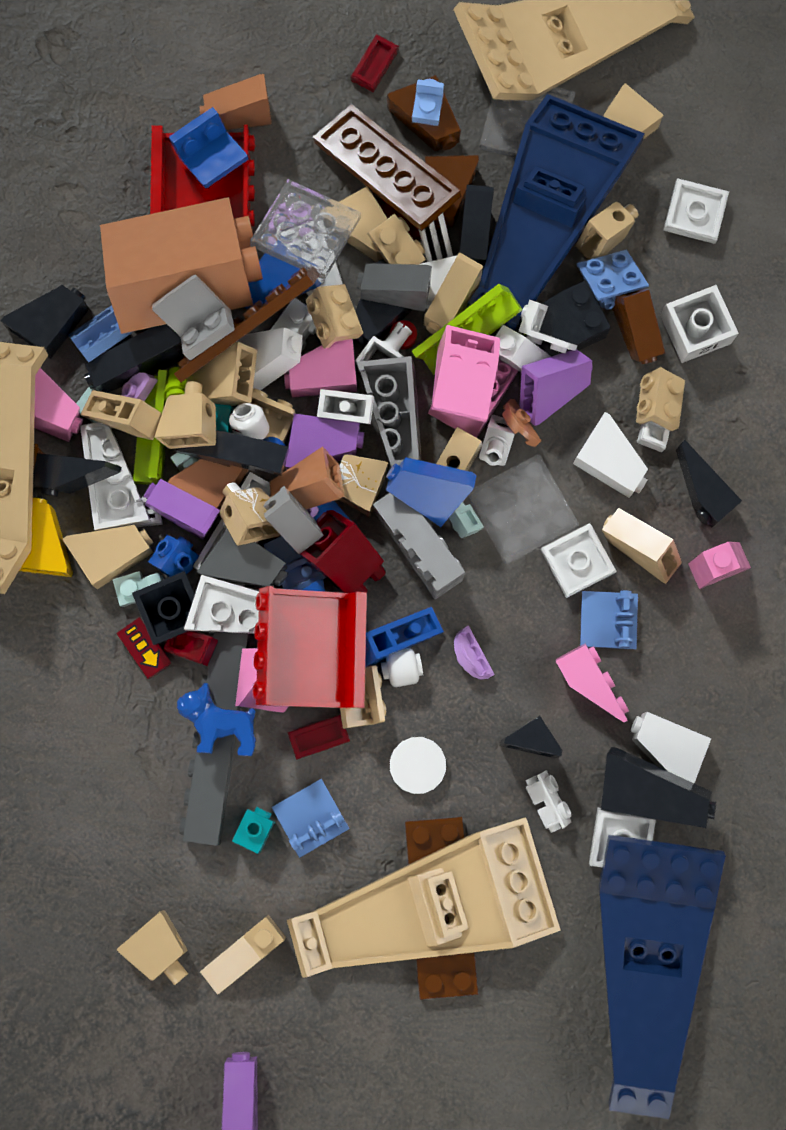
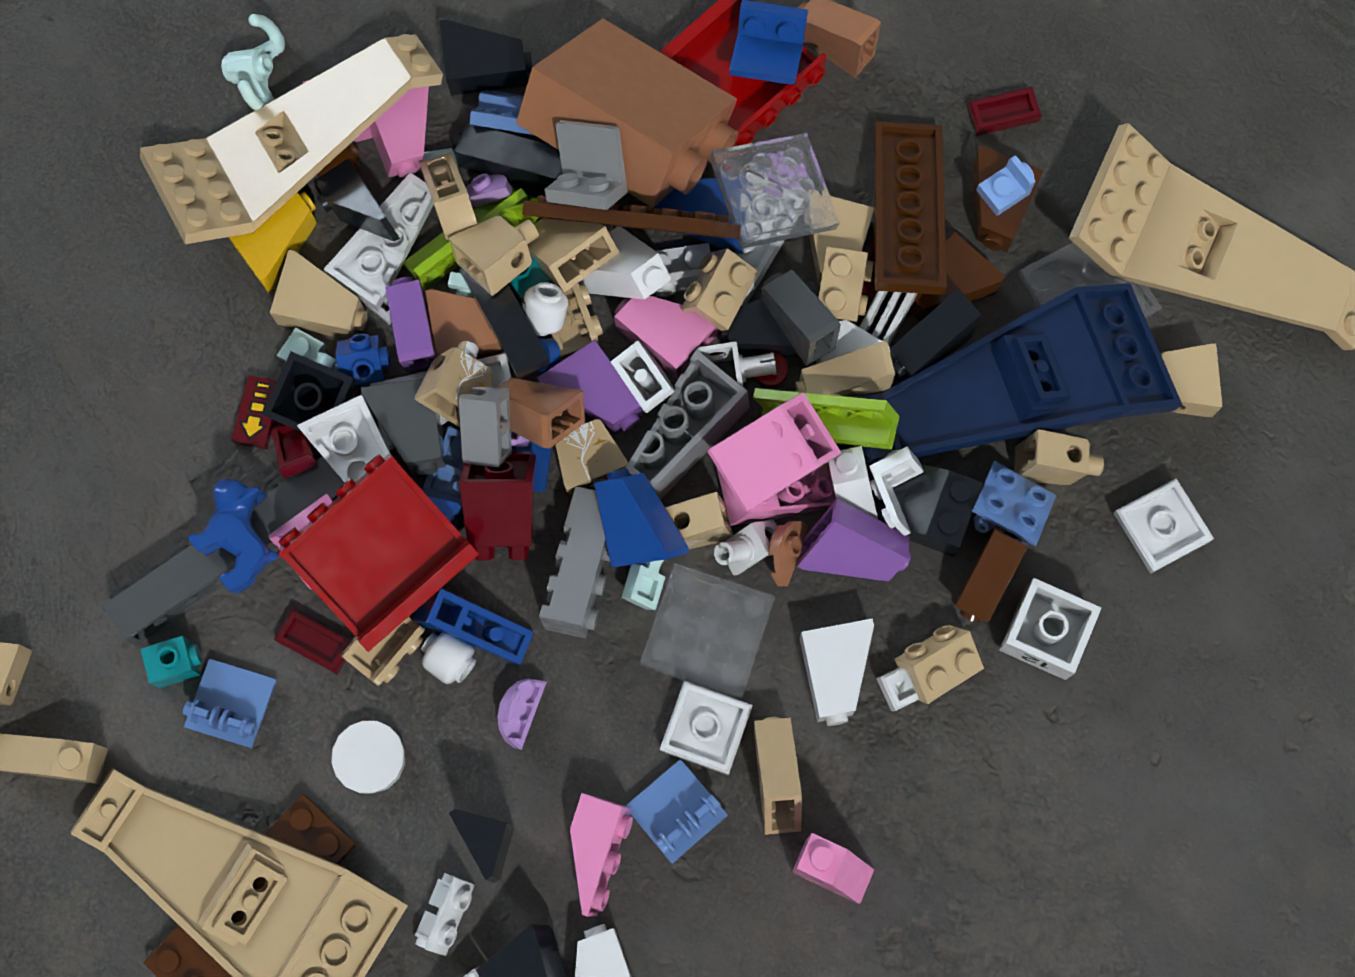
camera: 50 degrees right, 5 degrees down
black slope [676,440,742,528] -> none

